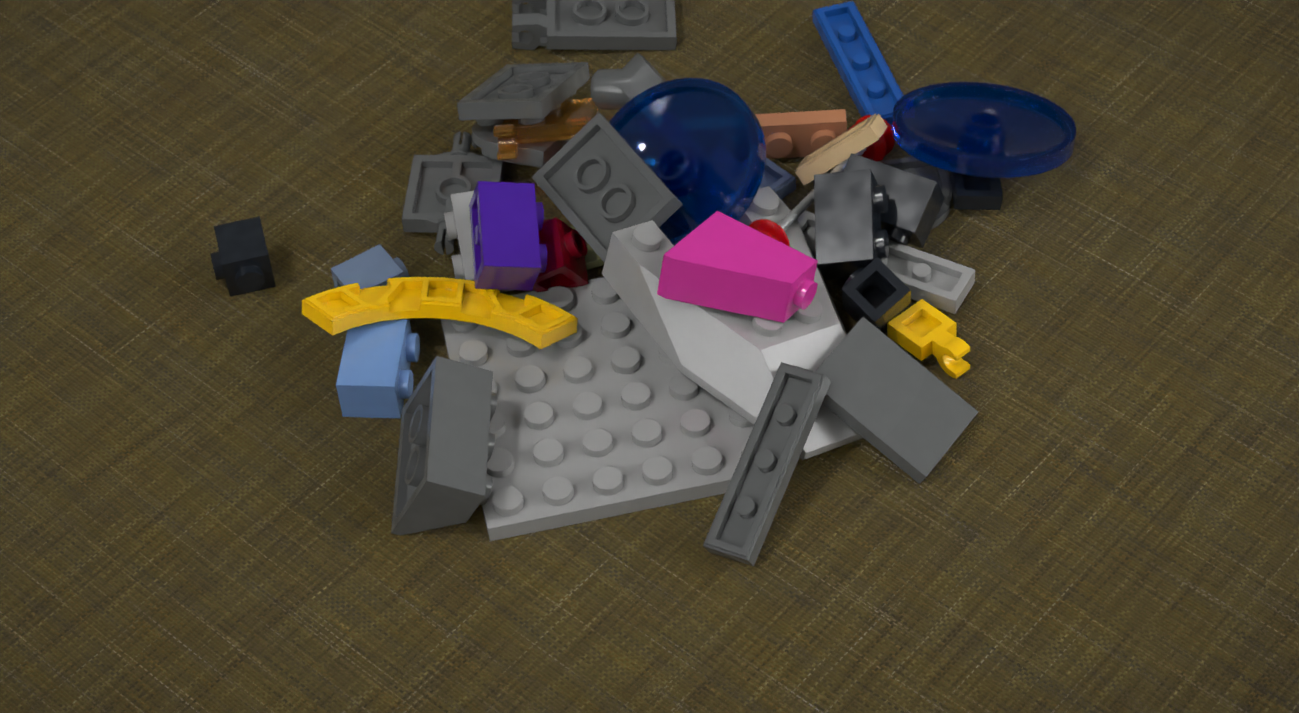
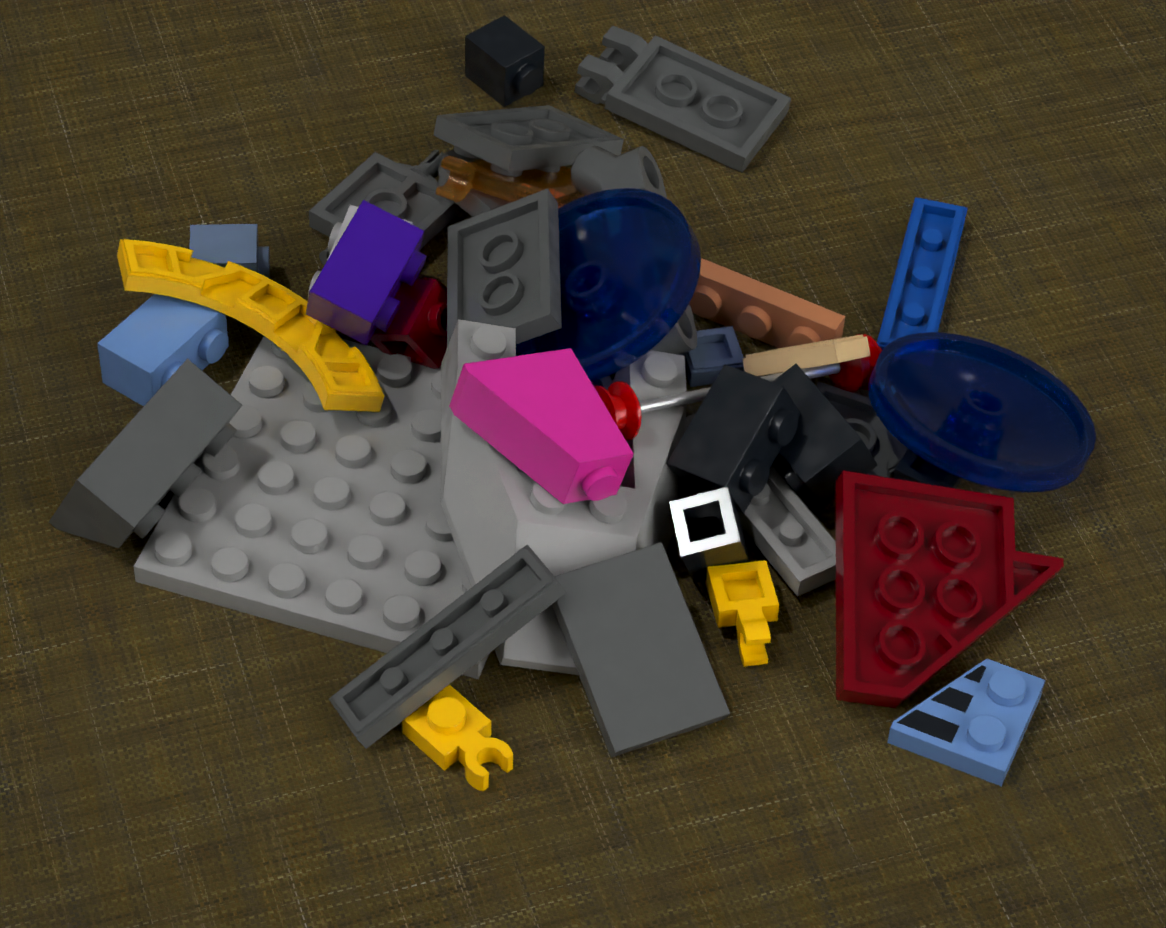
camera: 25 degrees right, 0 degrees up
black brick [210,216,276,297] -> none
none -> yellow plate [402,684,513,791]
none -> black brick [465,15,545,107]
none -> dark red wing [836,470,1064,708]
none -> medium blue wing [887,659,1045,787]

